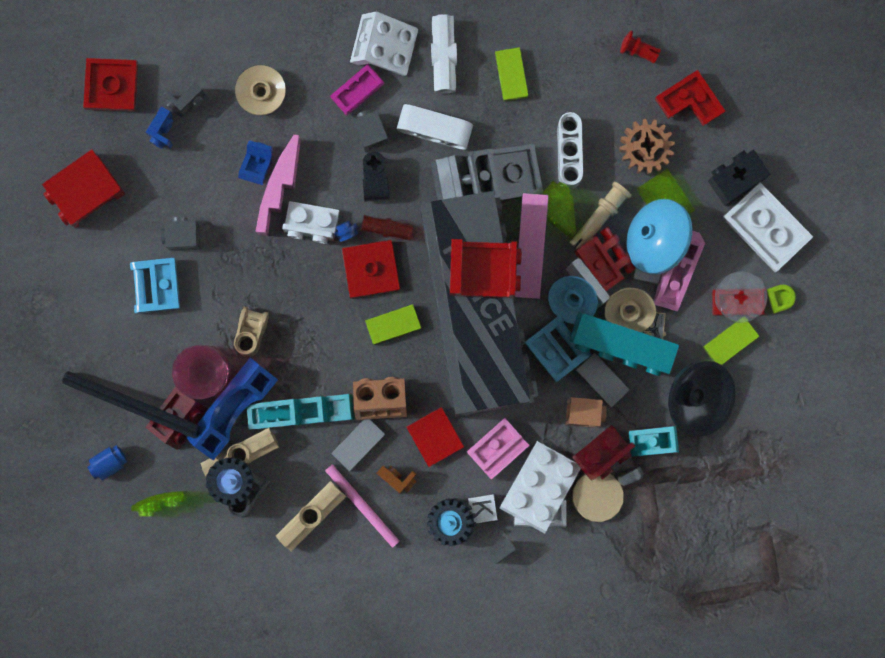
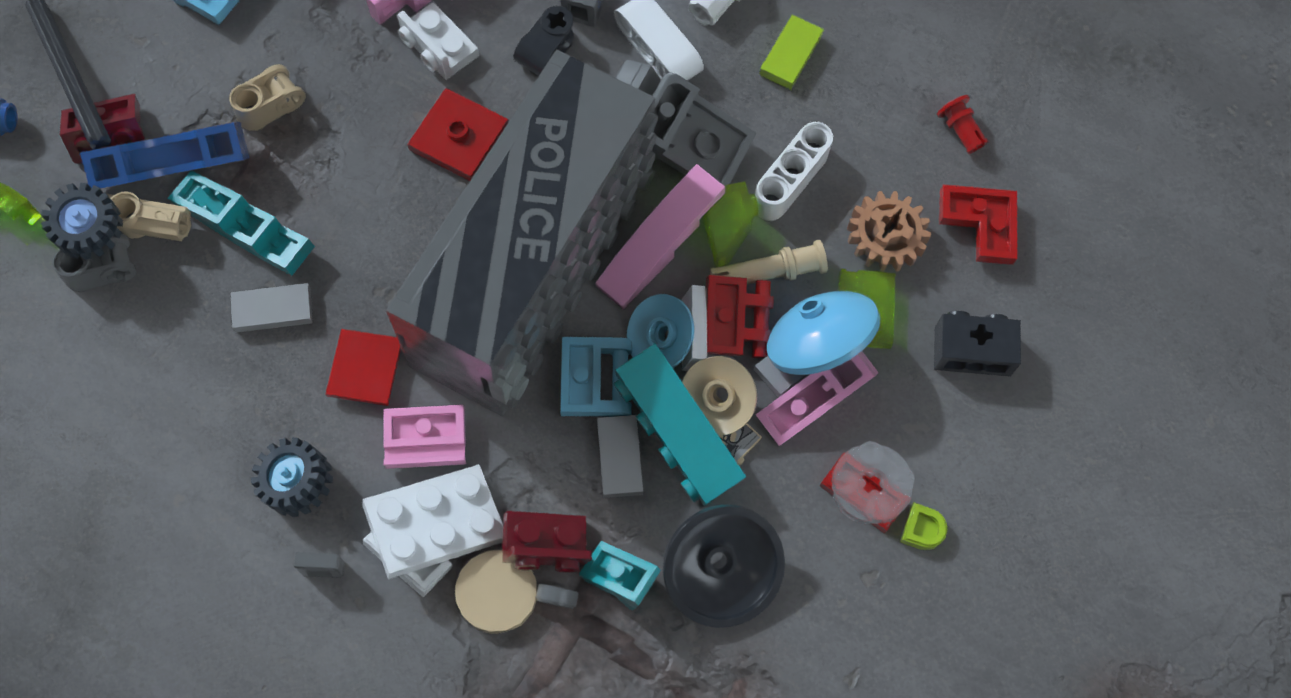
camera: 35 degrees right, 15 degrees down
clear pink wheel [172,345,231,400] -> none
tan piece [276,481,346,552] -> none
bright pink bar [325,464,400,548] -> none
blue plate [334,221,358,242] -> none
nougat brick [353,377,407,420] -> none
clear red pin [361,215,414,241] -> none
lime tile [365,304,421,345] -> none
dark orange bracket [376,465,417,493] -> none
red panel [450,239,522,298] -> none
white tile [468,494,498,523] -> none
nougat brick [565,397,606,428] -> none
lime tile [703,316,759,365] -> none
white plate [723,182,813,272] -> none

